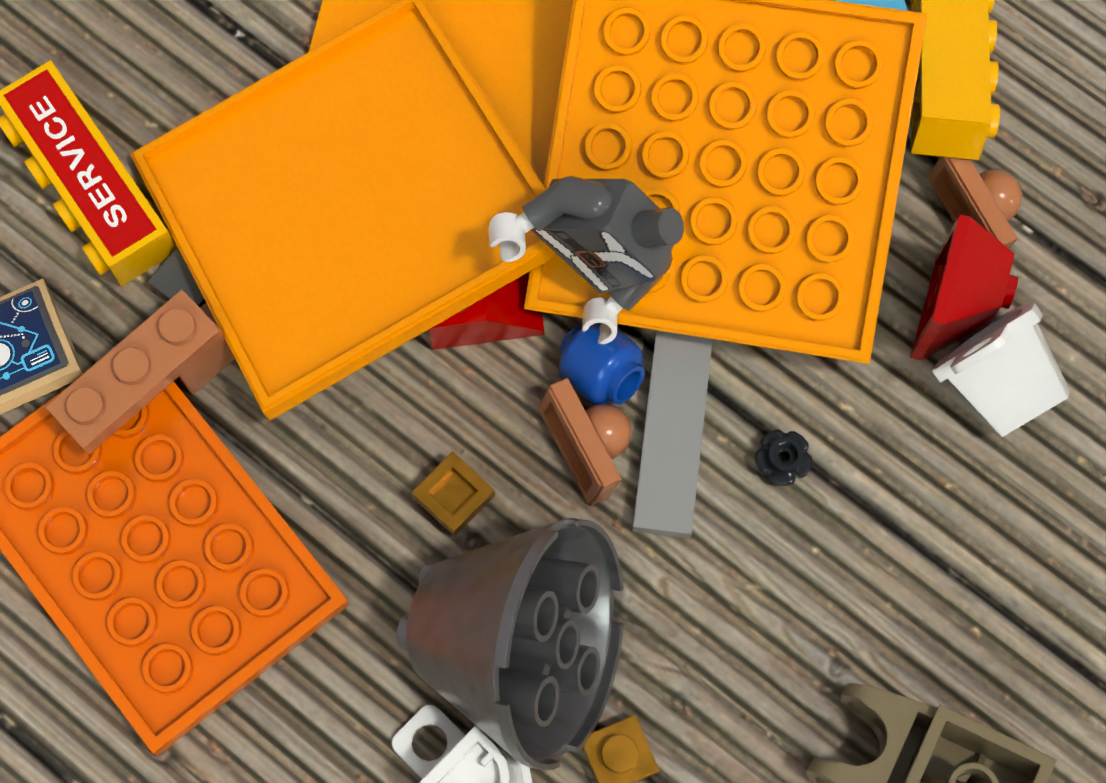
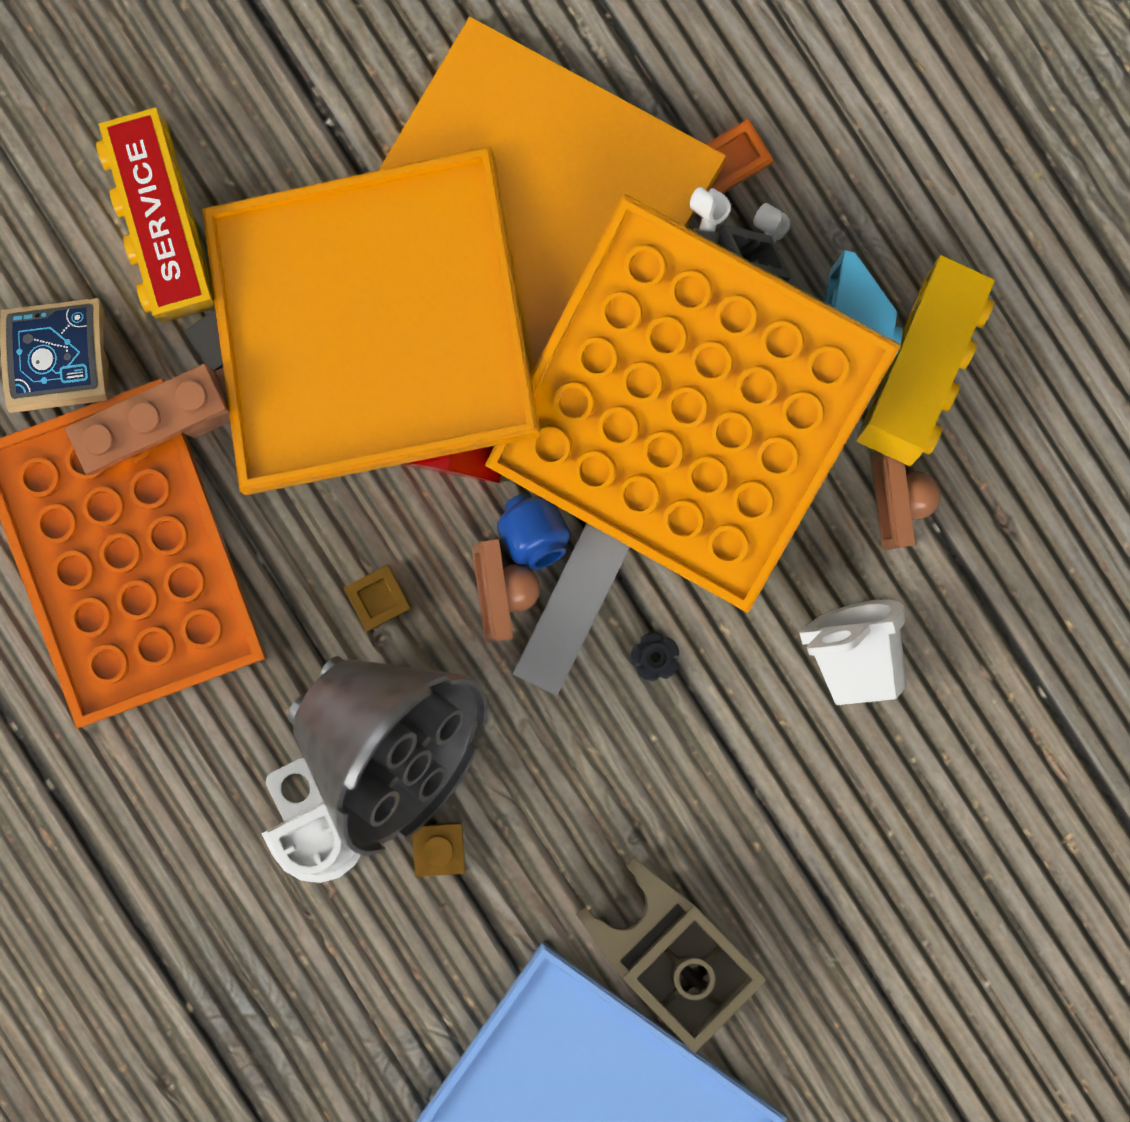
camera: 15 degrees right, 15 degrees up
dark grey torso [488,176,684,344] -> none
red slope [910,214,1018,360] -> none

